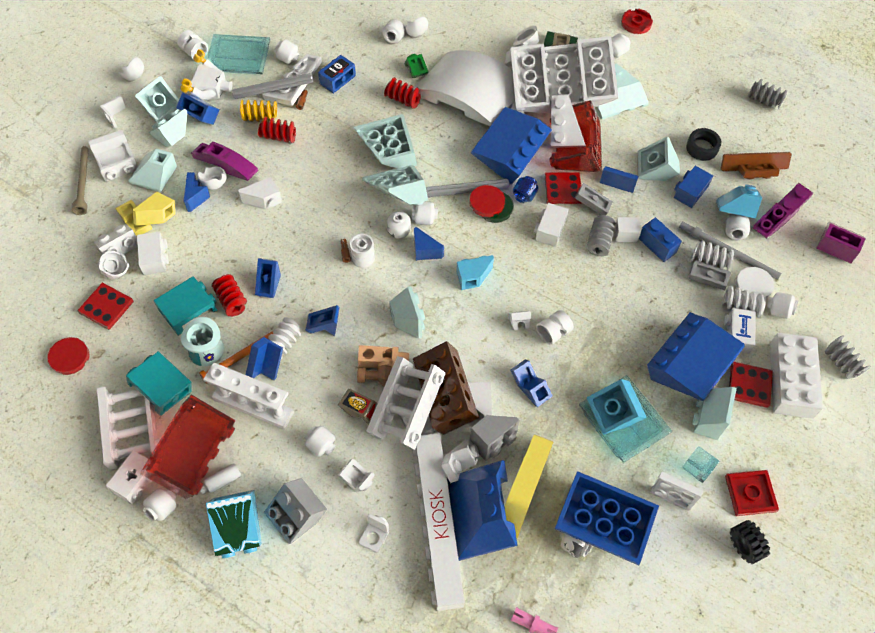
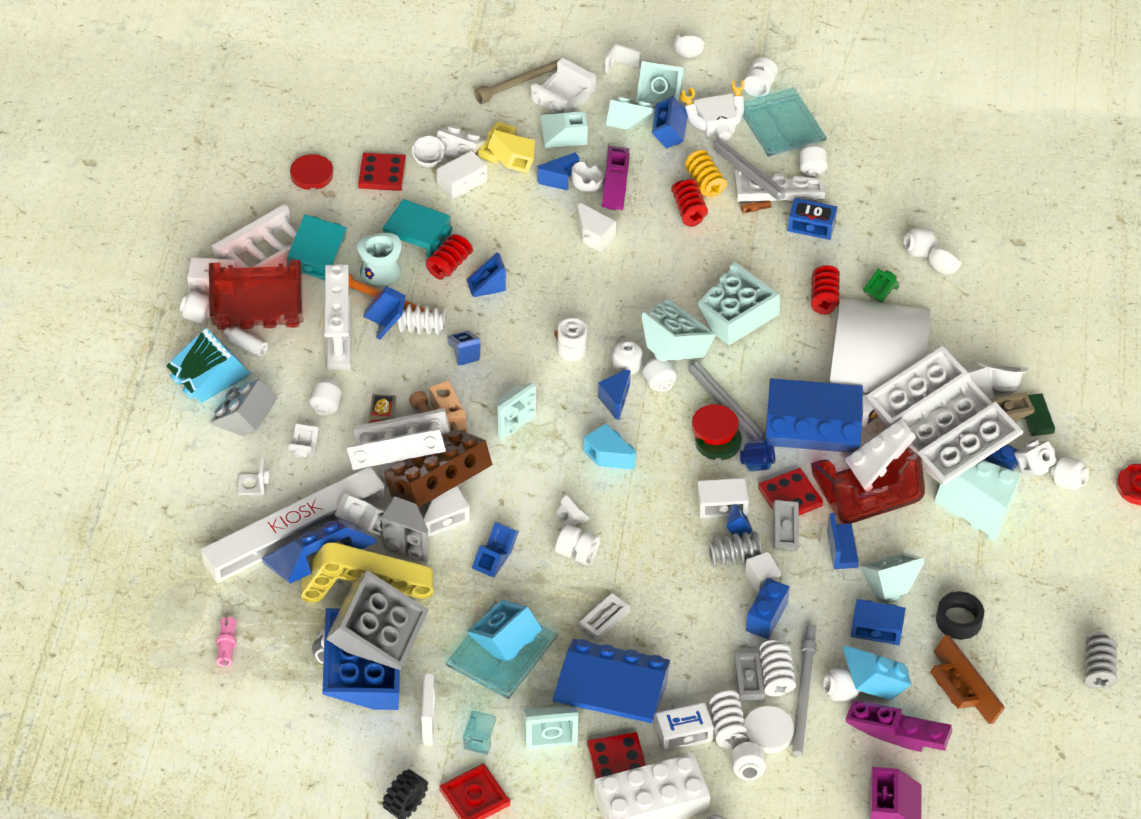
camera: 65 degrees right, 10 degrees down
none -> light grey slope [326,570,428,670]
none -> white tile [579,593,630,642]
none -> blue slope [726,504,753,539]

